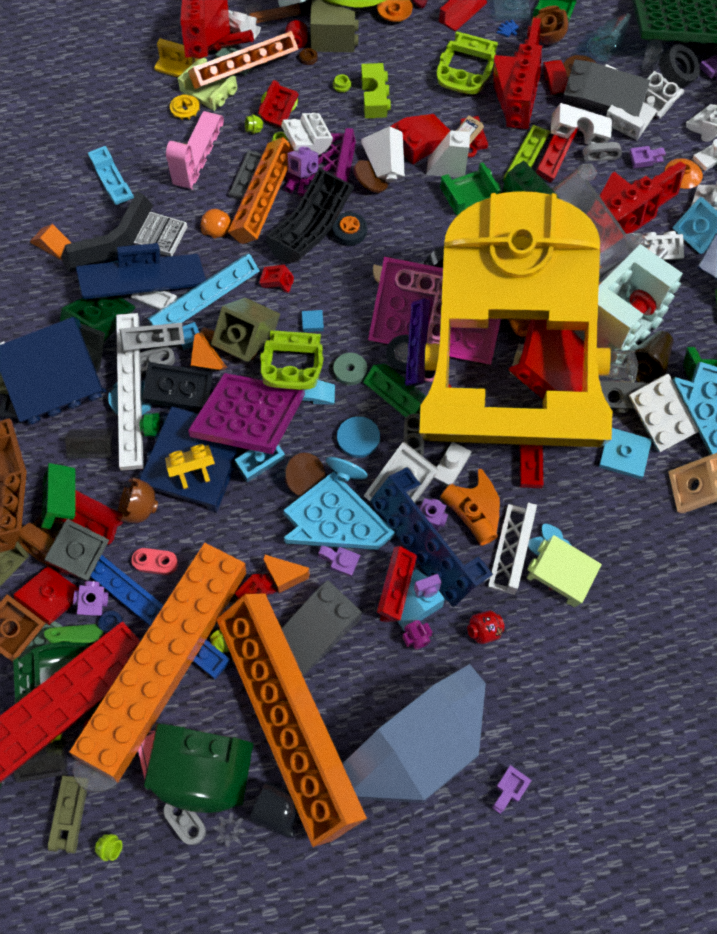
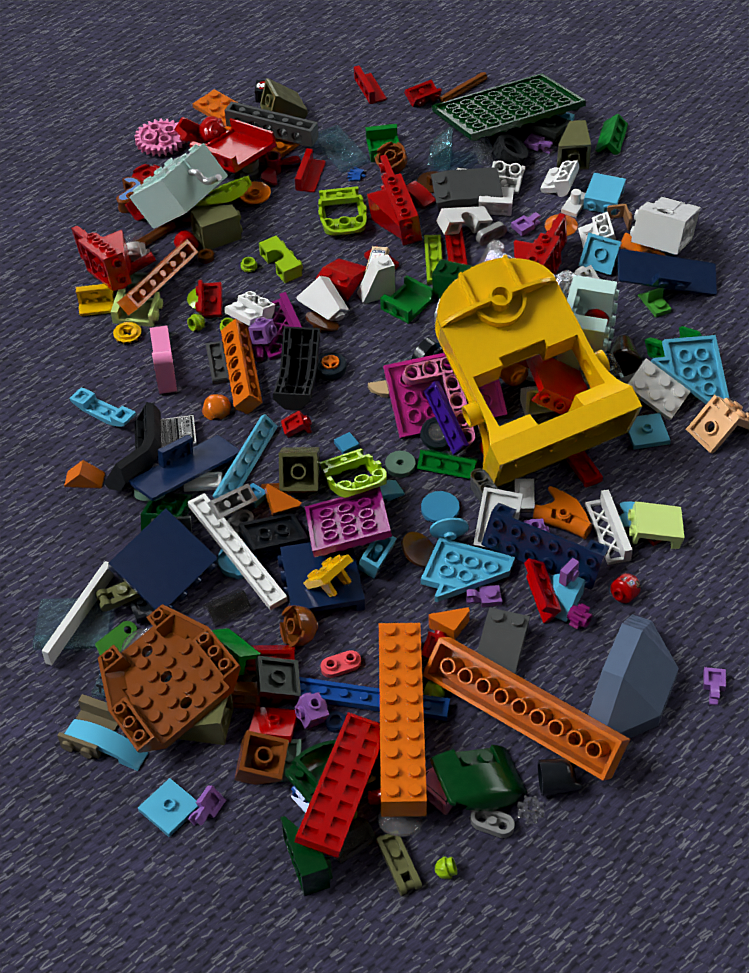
camera: 25 degrees left, 15 degrees down
bright green piece [44,624,103,643] -> none
green plate [140,413,160,436] -> none

